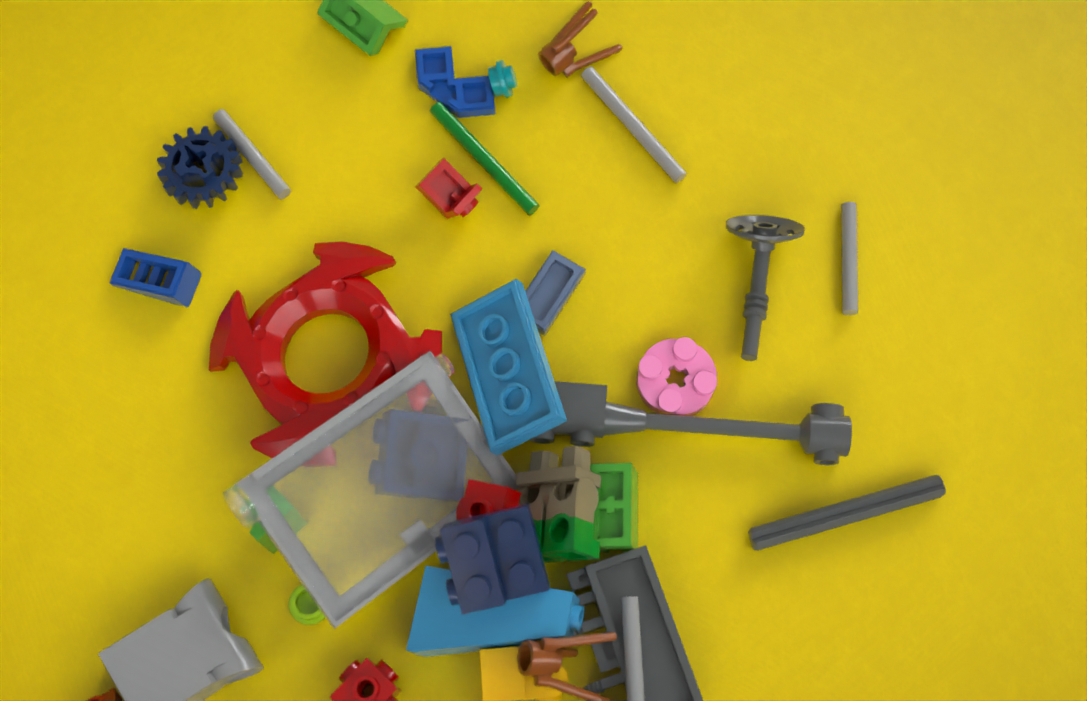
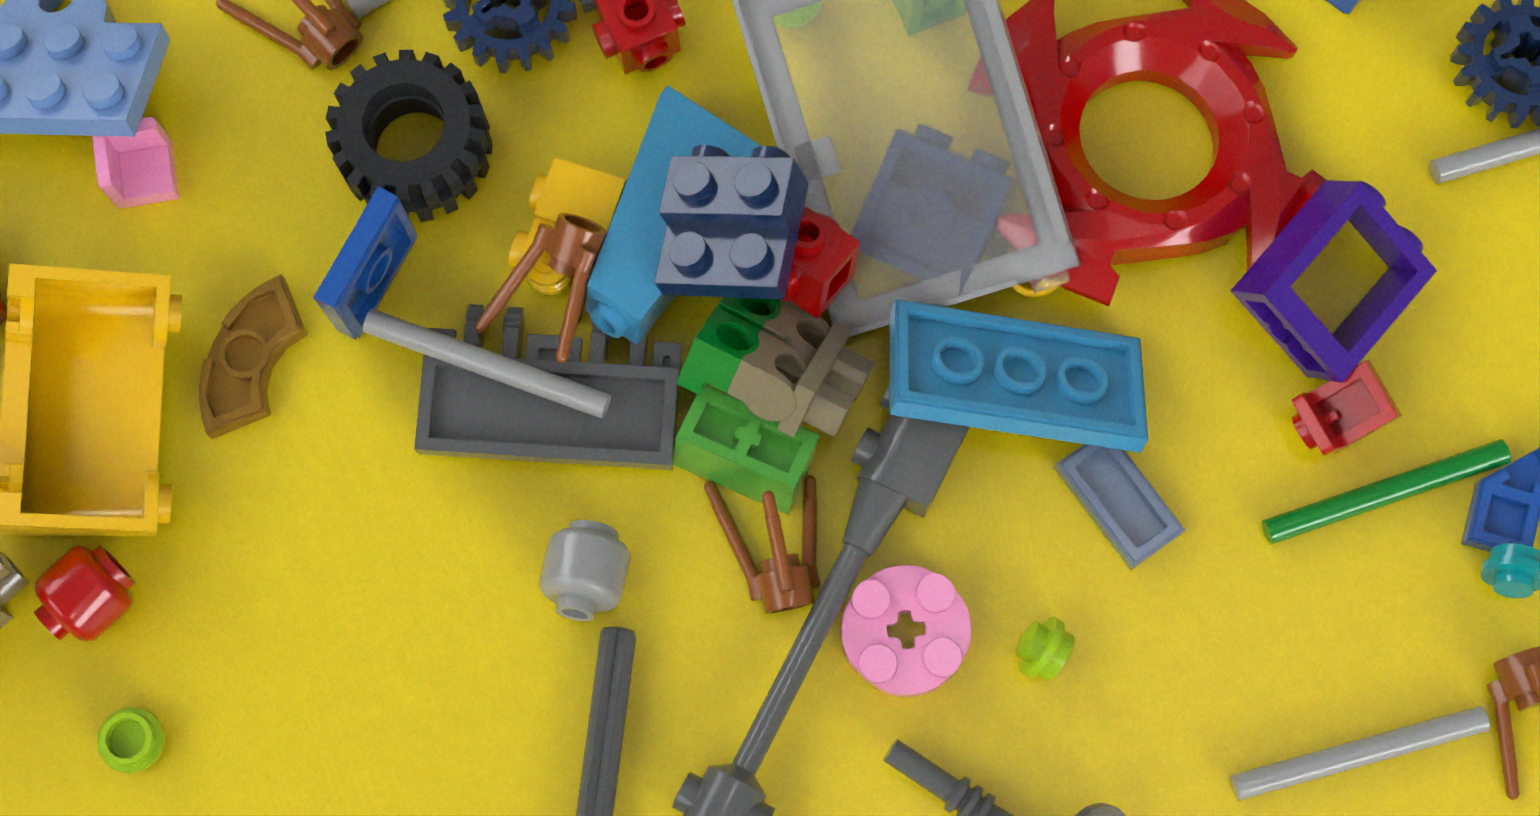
camera: 115 degrees right, 5 degrees up
none -> light grey head [539,520,630,621]
none -> dark orange plant [704,475,821,614]
none -> lime plate [1016,617,1074,681]
none -> dark purple window [1230,180,1437,383]

